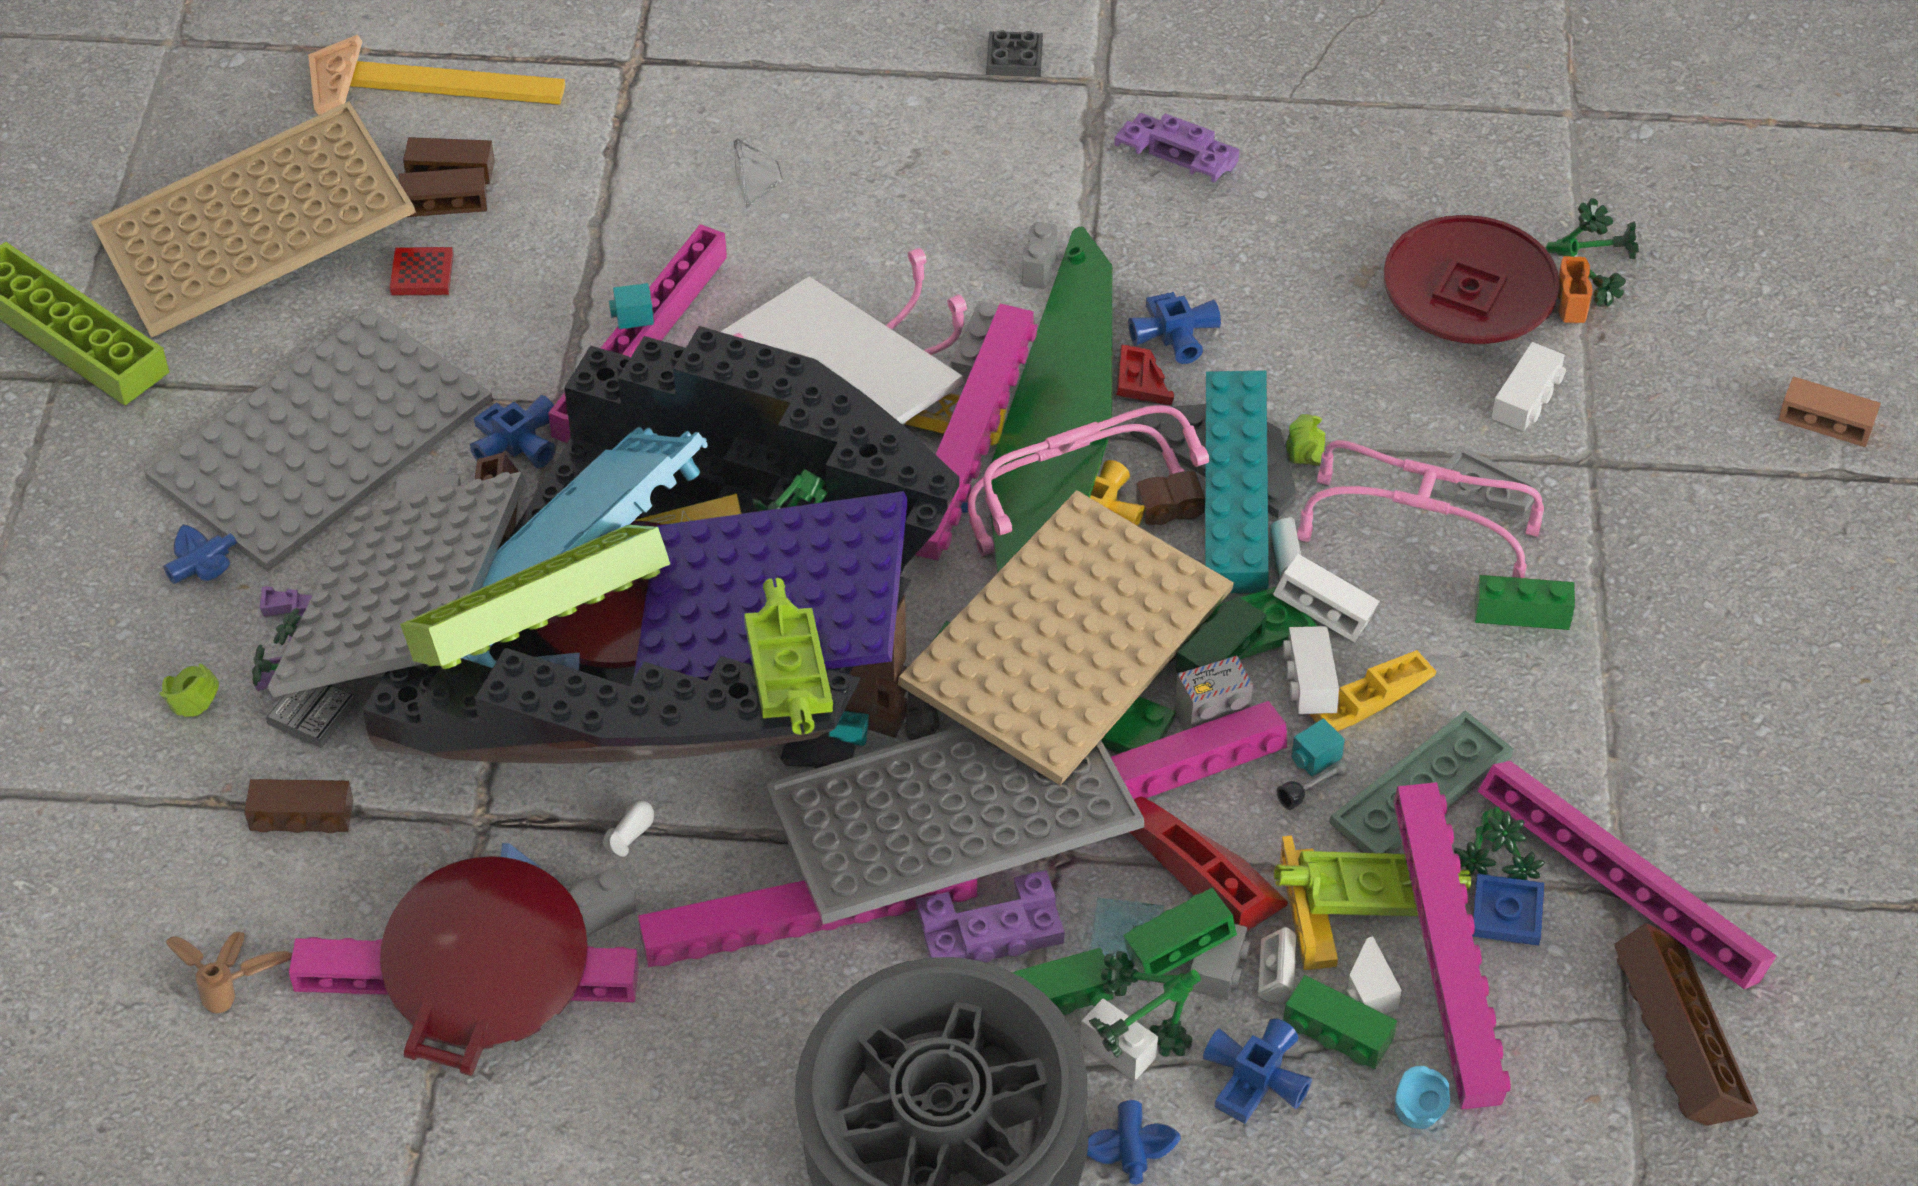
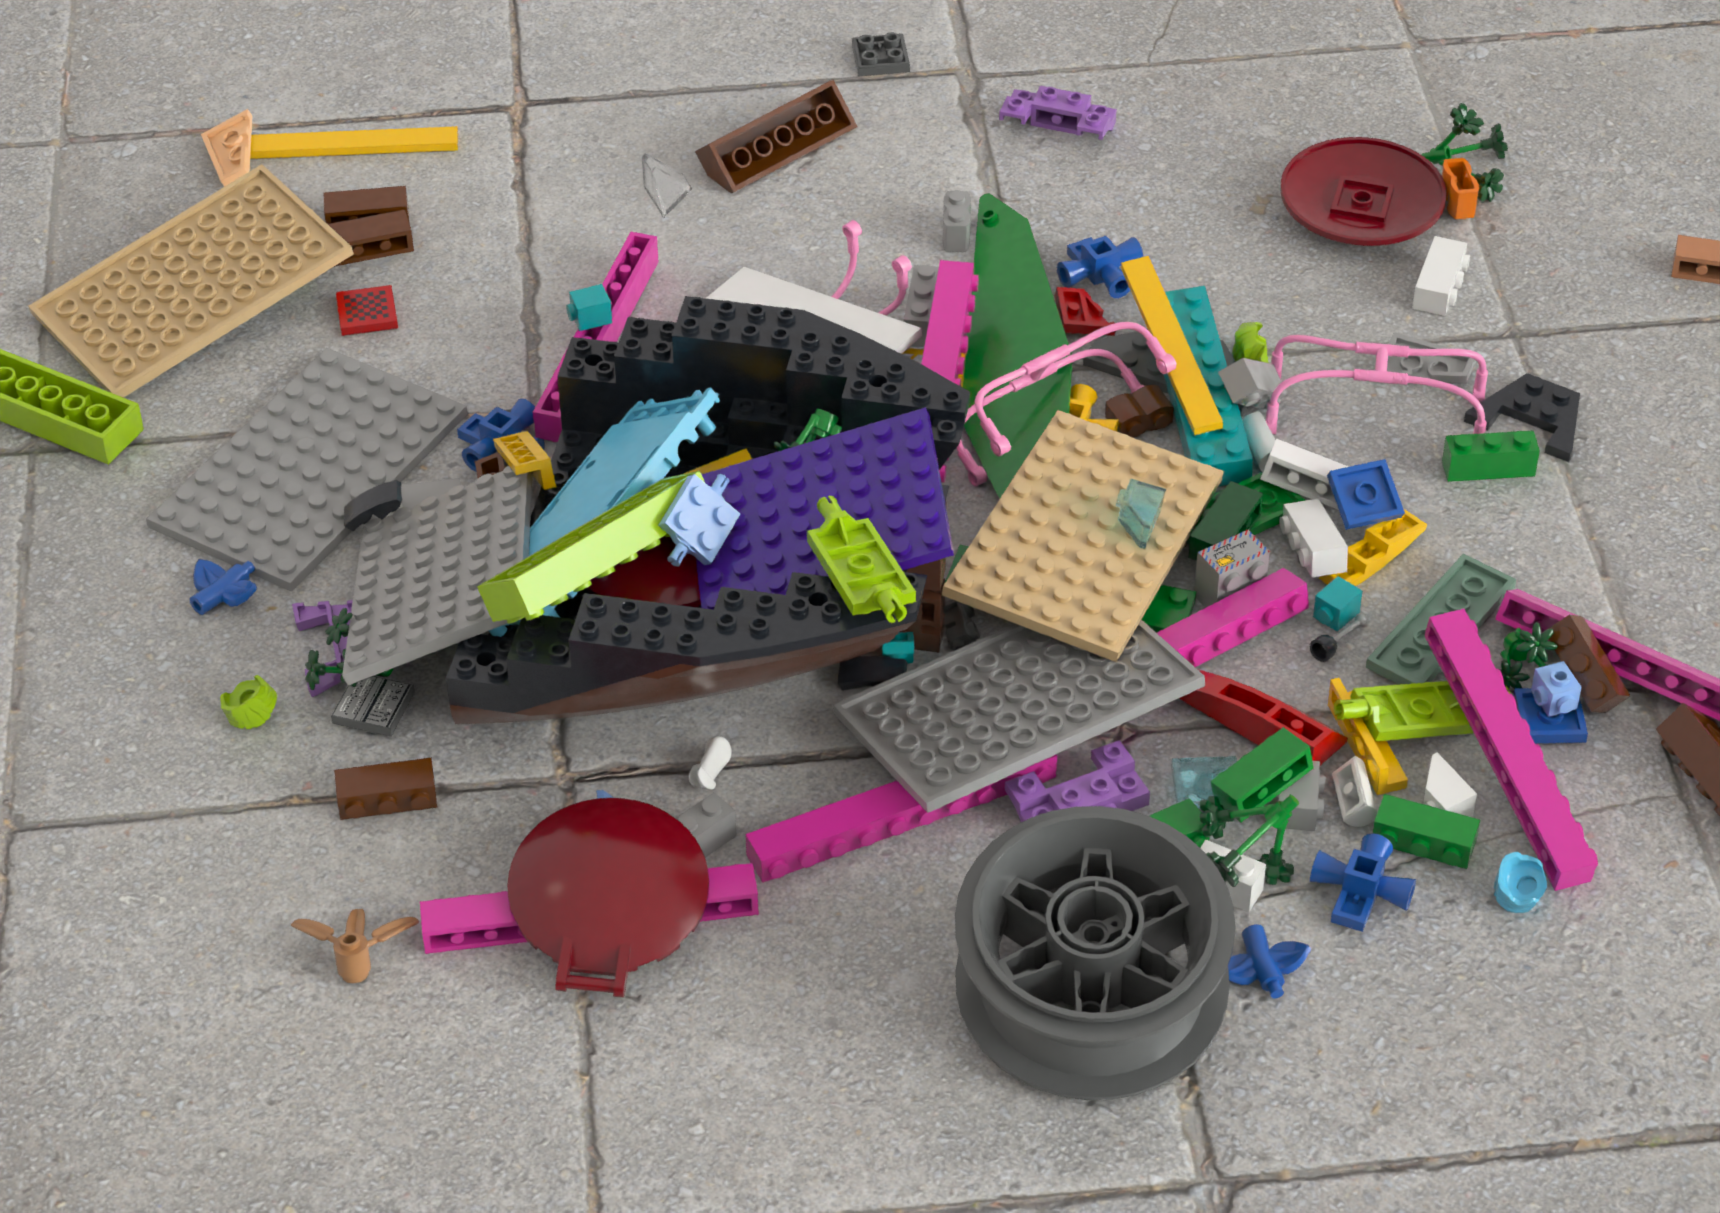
camera: 10 degrees left, 5 degrees down
none -> black slope [344,480,402,532]
none -> yellow fence [493,431,556,490]
none -> light blue plate [658,474,740,566]
none -> reddish brown slope [695,79,858,194]
none -> clear light blue slope [1116,479,1166,549]
none -> yellow tile [1121,256,1223,435]
none -> light grey brick [1218,358,1288,410]
none -> blue plate [1327,459,1405,530]
none -> black wing [1464,373,1580,462]
none -> light blue brick [1531,661,1581,717]
none -> reddish brown brick [1548,614,1631,713]

